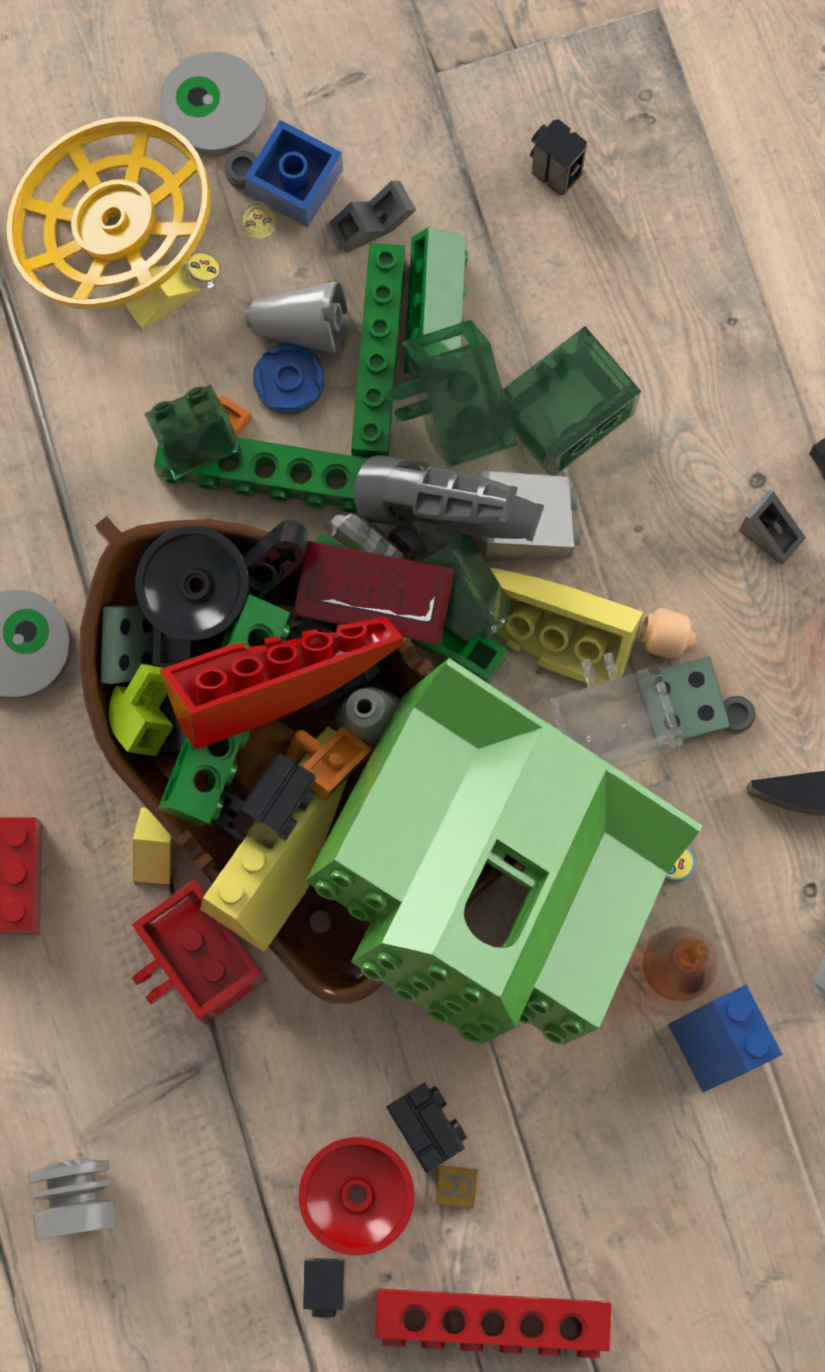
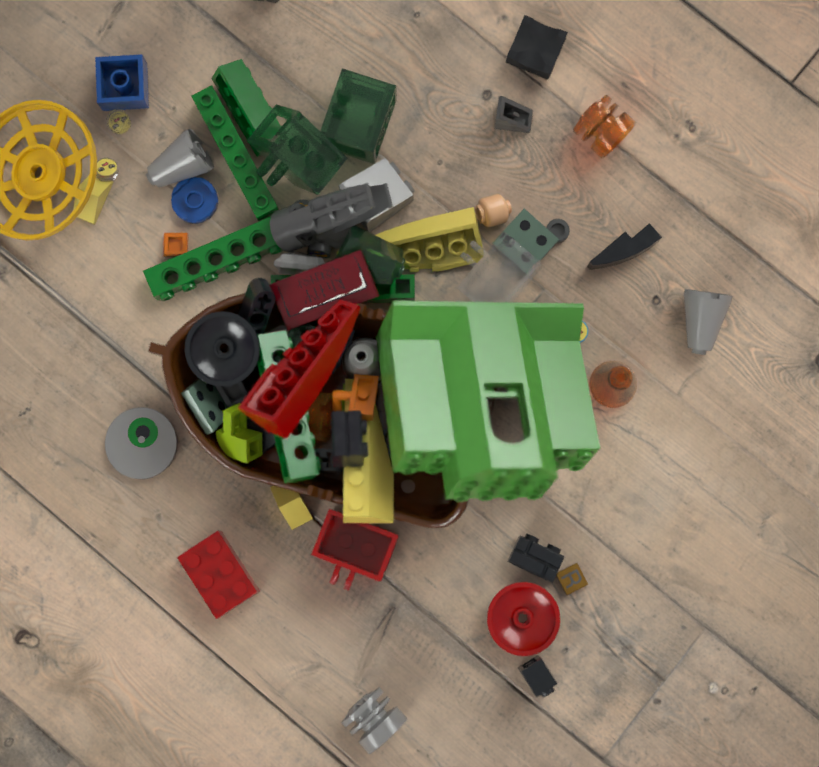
camera: 30 degrees left, 5 degrees up
clear green slope [144,385,242,480] -> none
light grey tile [161,52,266,155] -> none
dark grey tile [225,150,257,188] -> none
dark grey slope [329,181,416,252] -> none
red brick [375,1288,611,1358] -> none
blue slope [668,984,783,1093] -> none

